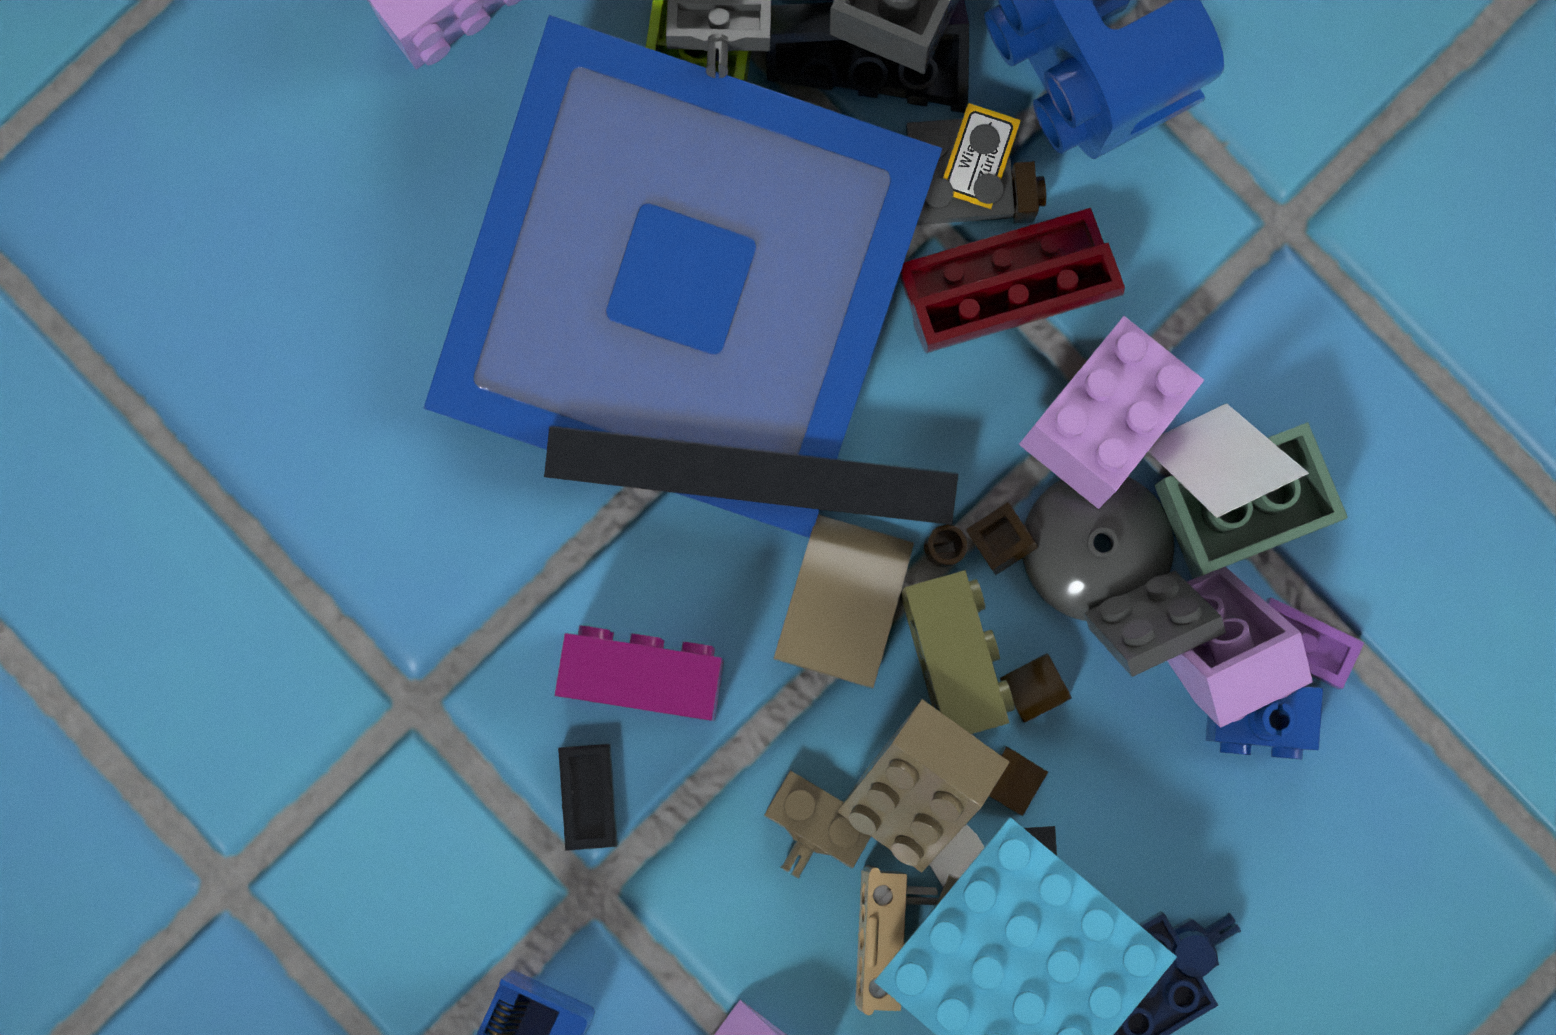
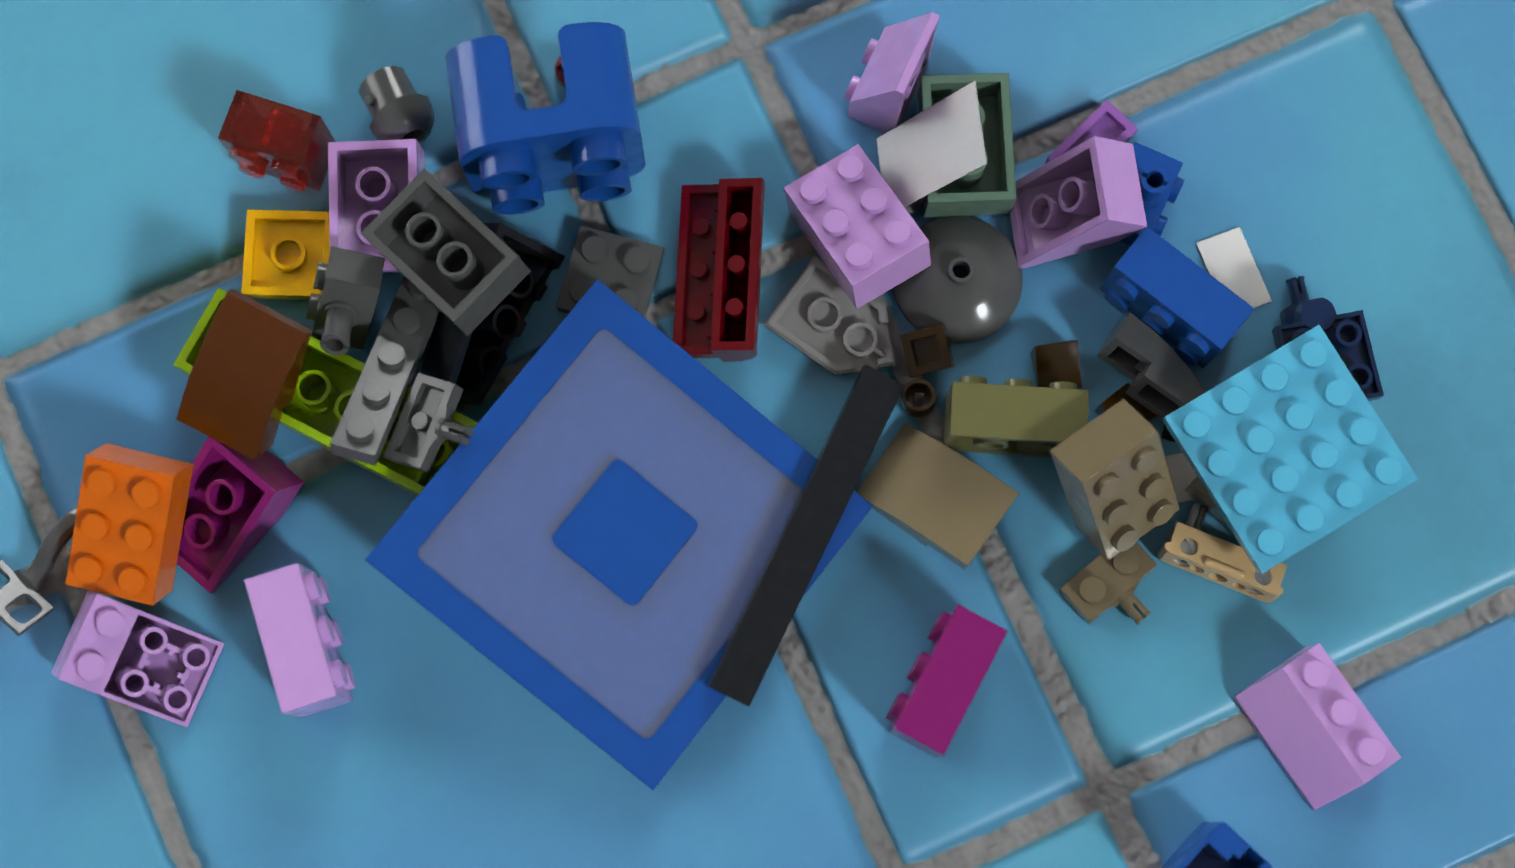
camera: 75 degrees left, 5 degrees down
black tile [558,744,618,851] -> none
sticker [943,103,1021,209] -> none
dark brown plate [1011,161,1046,224] -> none
dark grey plate [1084,571,1226,677] -> none
none -> light grey tile [764,256,896,376]
none -> lavender slope [844,12,940,133]
none -> dark grey slope [1097,312,1205,419]
none -> blue brick [1099,226,1255,368]
none -> white sticker [1196,227,1272,308]

